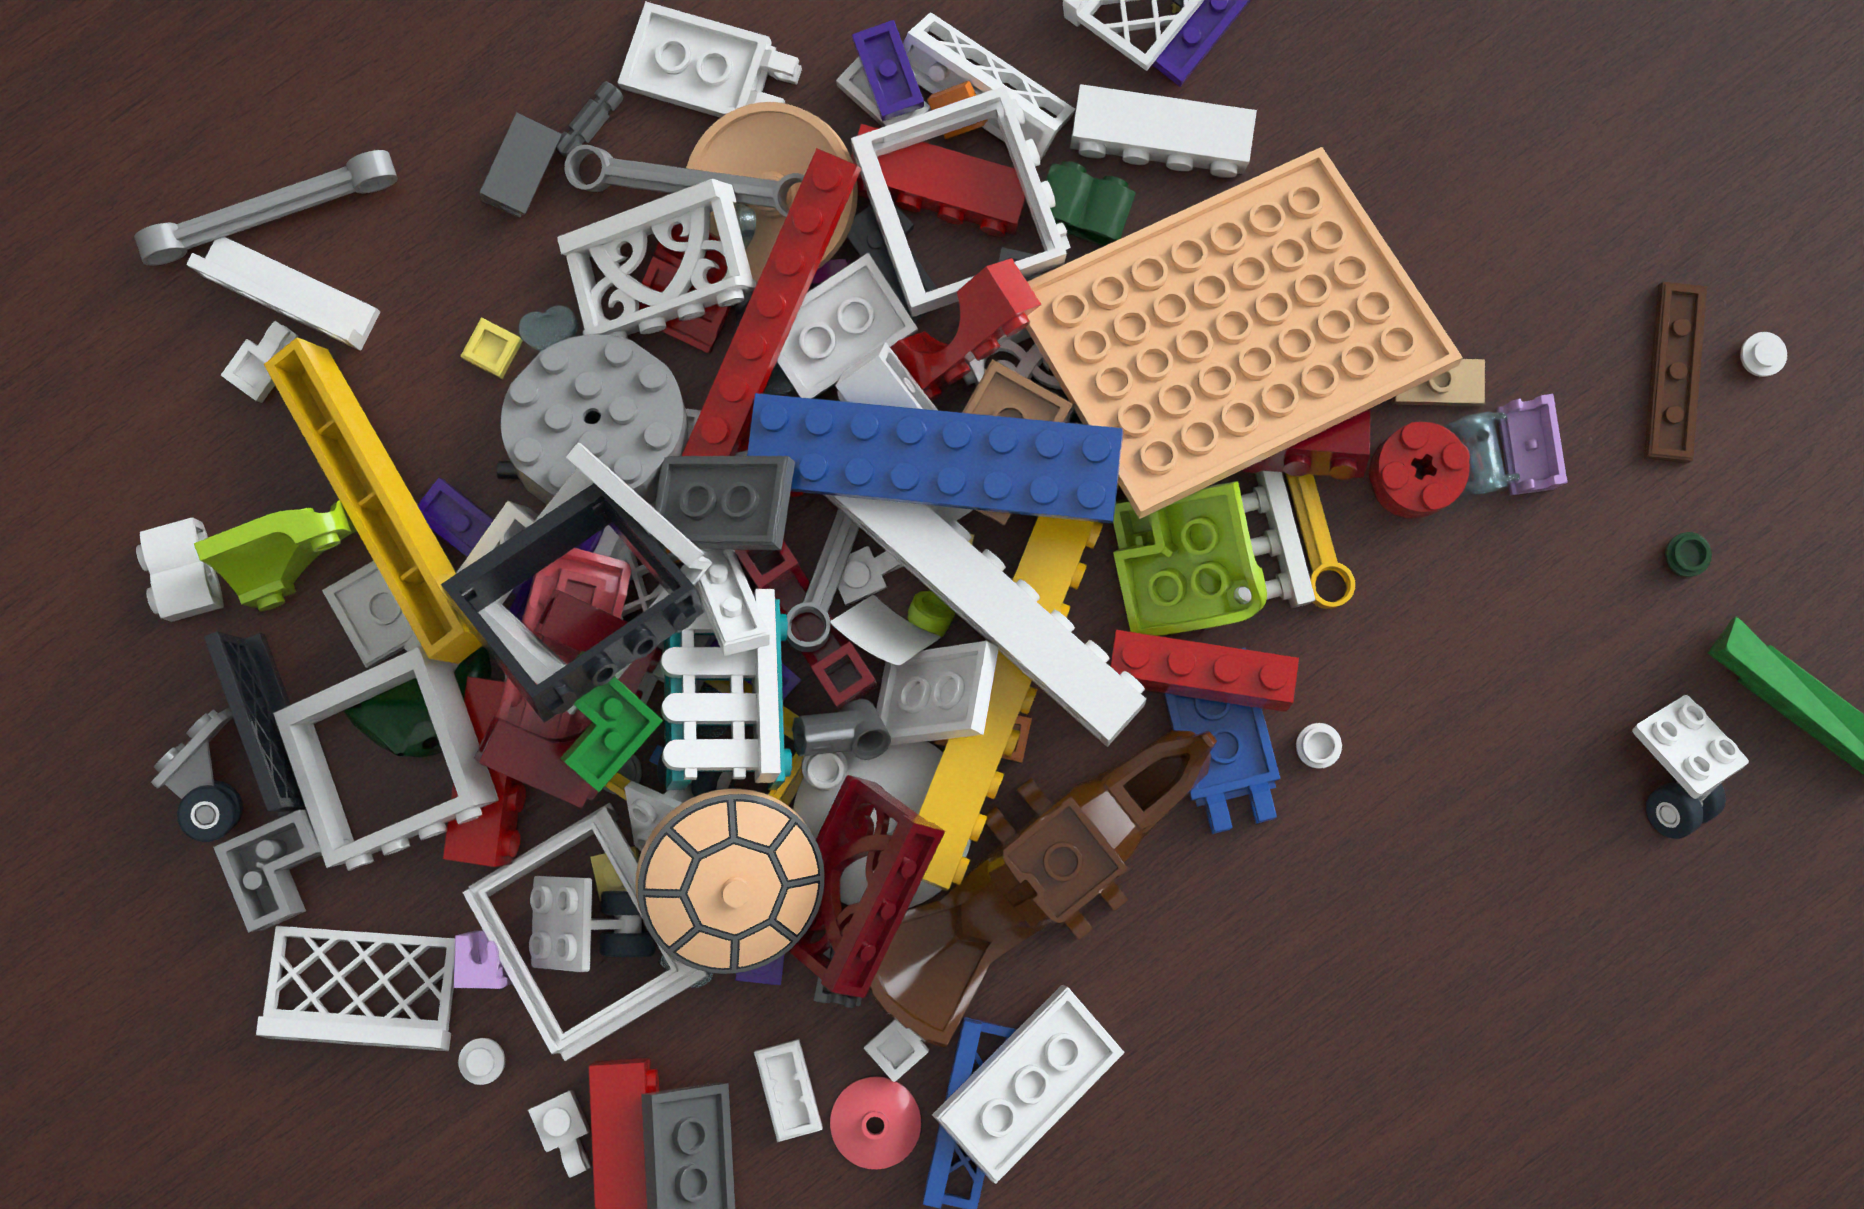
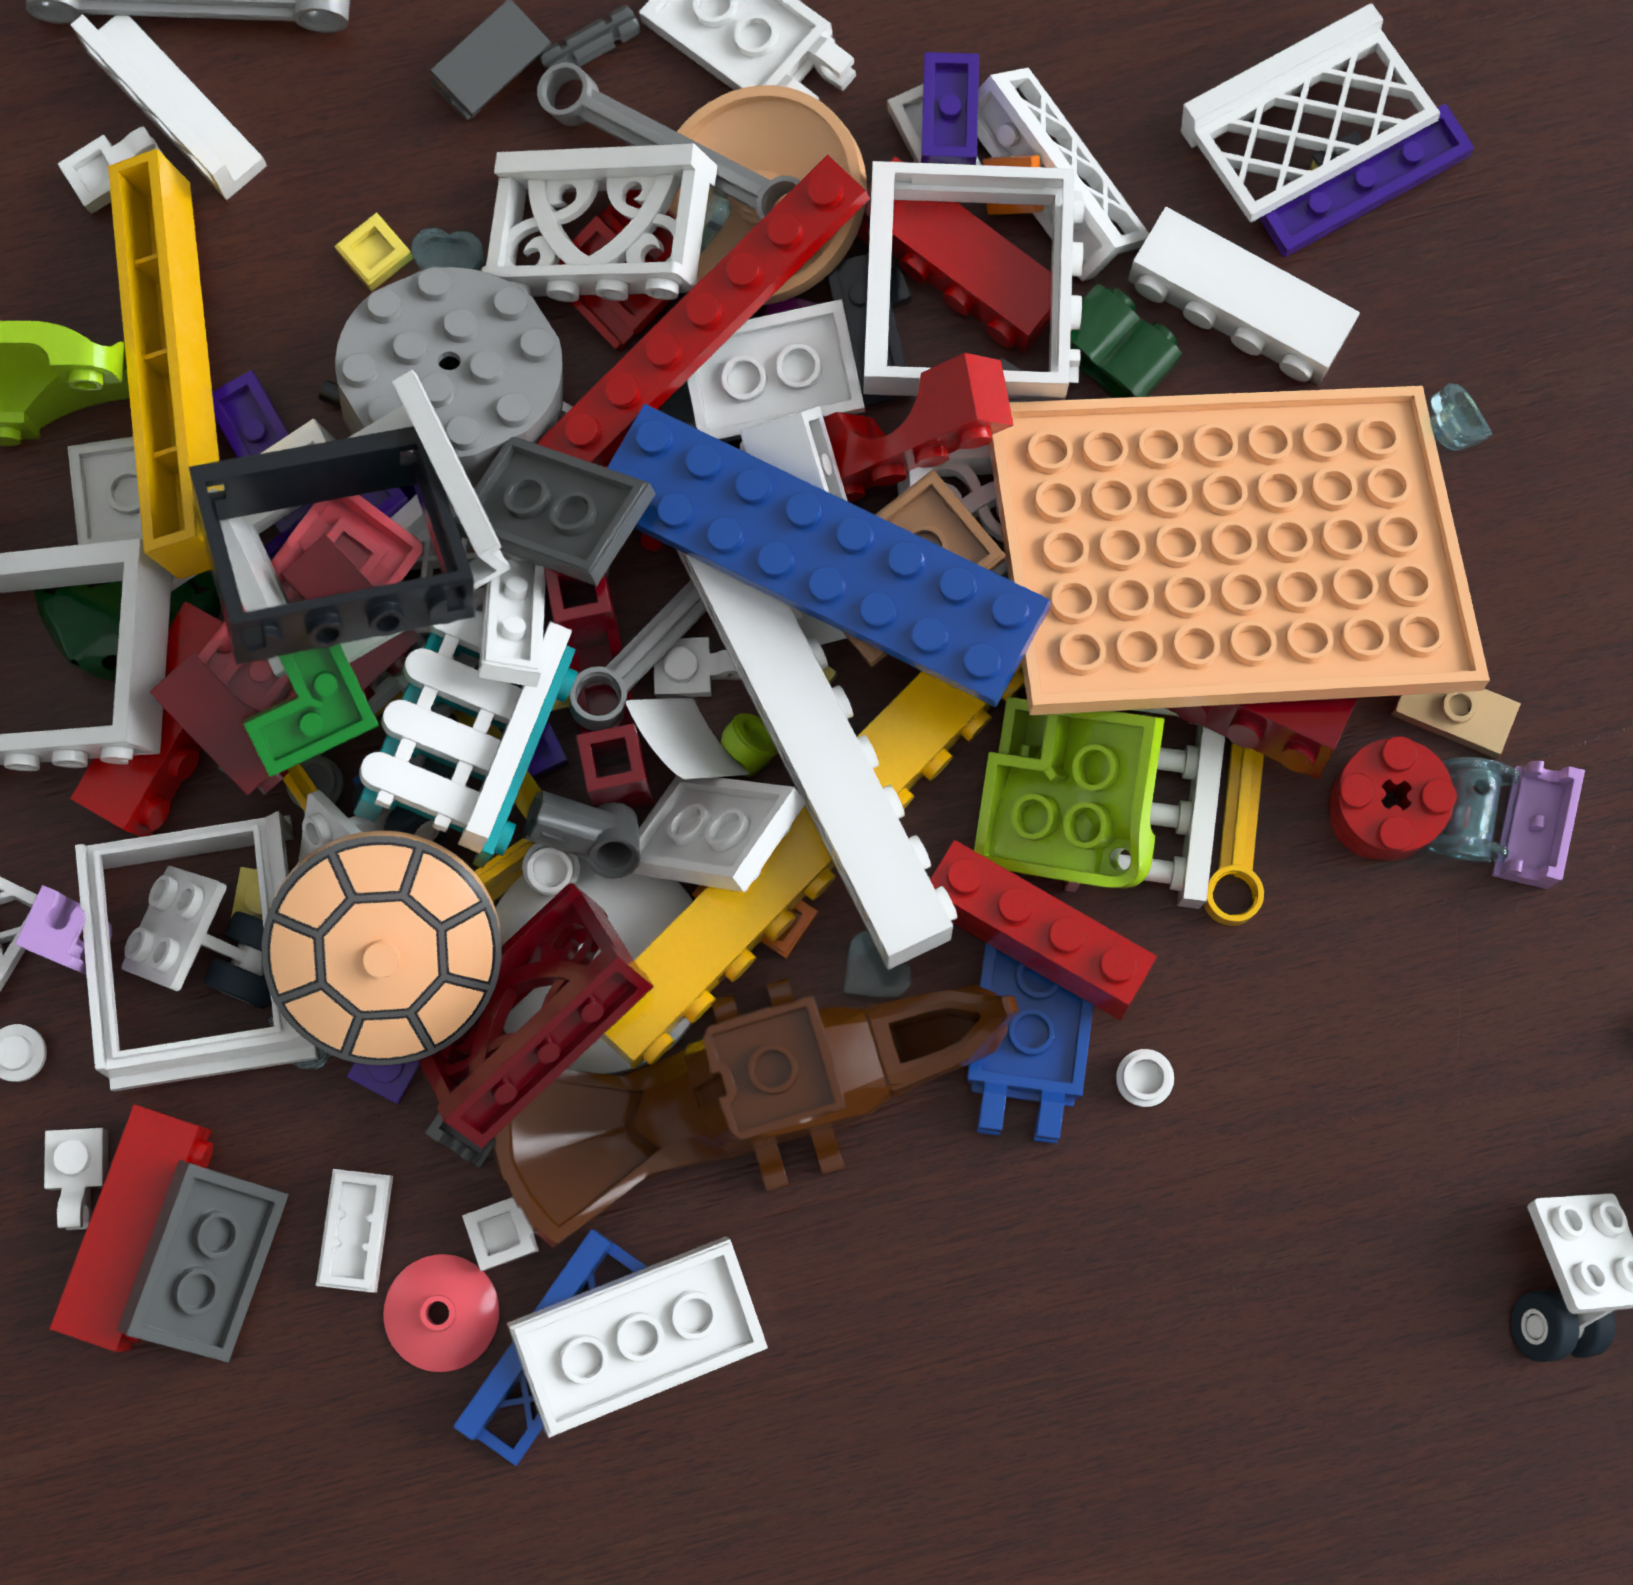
camera: 25 degrees right, 5 degrees down
none -> clear light blue tile [843,930,912,1000]
none -> clear light blue tile [1431,383,1492,451]

